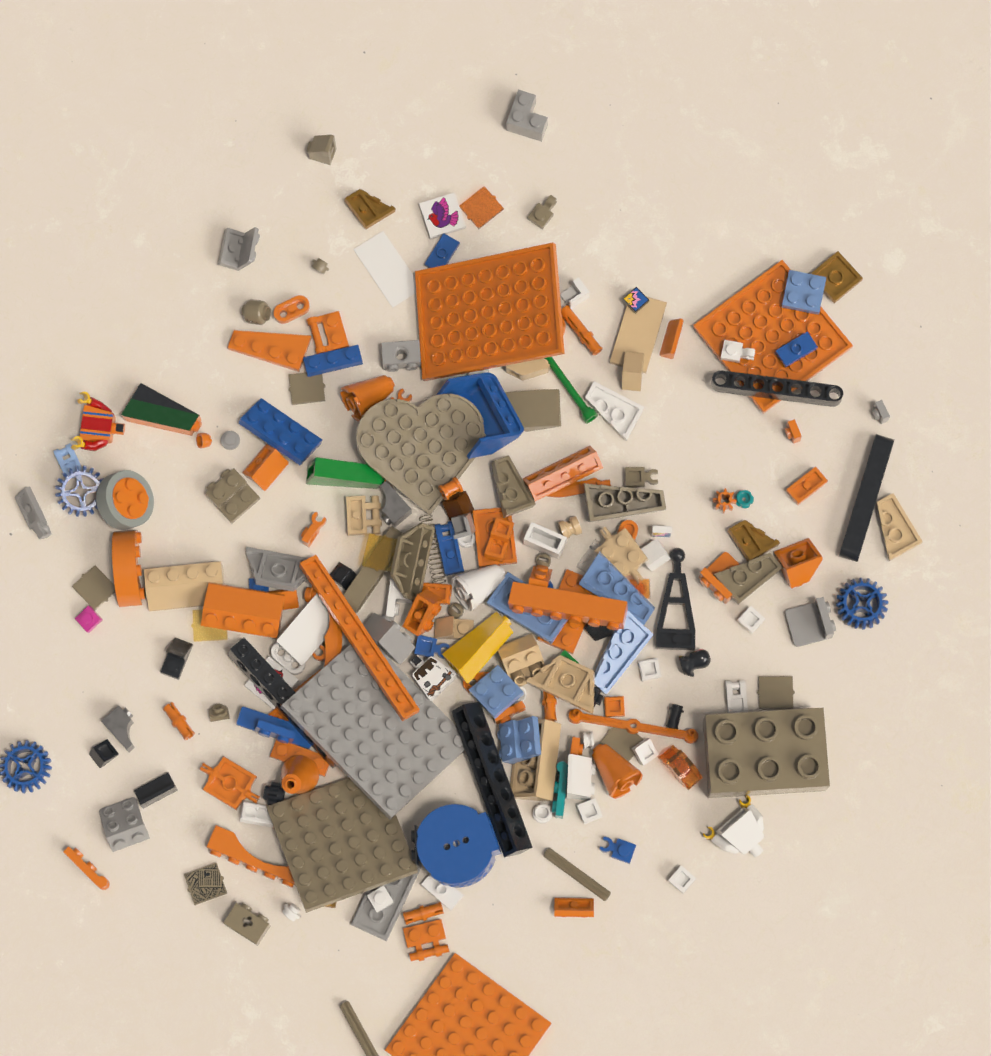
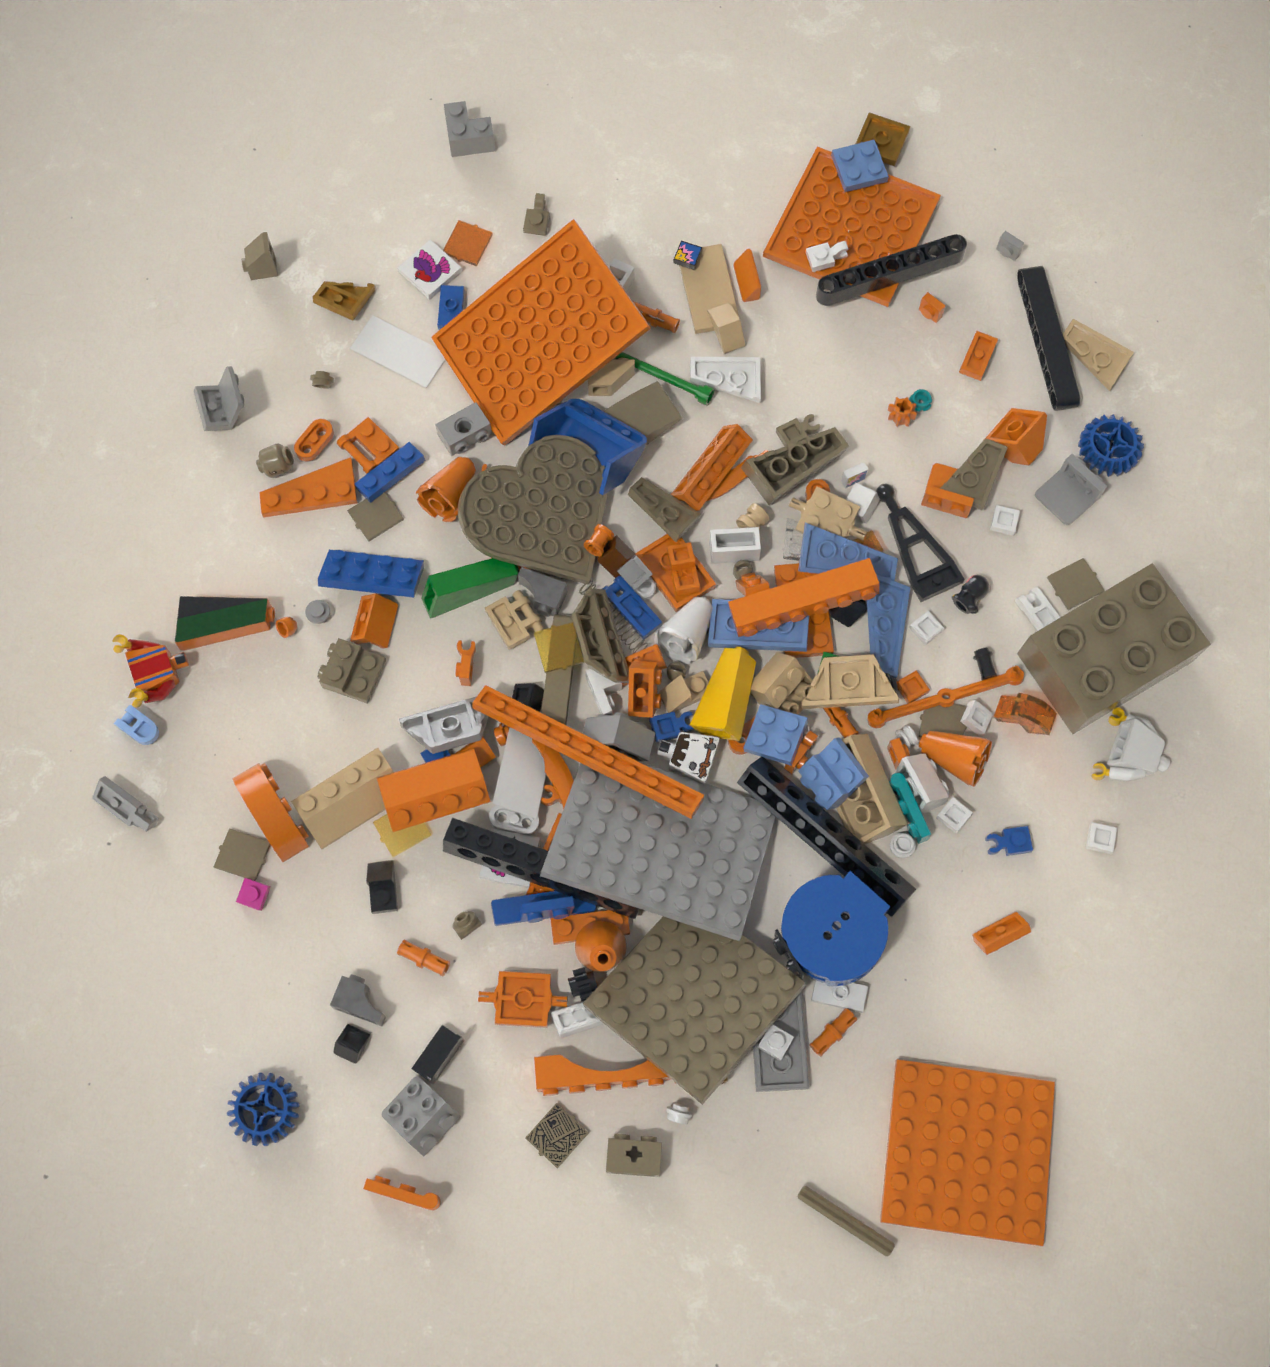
camera: 30 degrees left, 5 degrees down
gear [55,465,104,517] -> none
wheel [96,470,154,530] -> none
orange plate [403,919,449,961] -> none
dark tan axle [544,848,611,901] -> none
pearl gold wing [728,520,780,561] -> none
blue plate [775,332,818,368] -> none

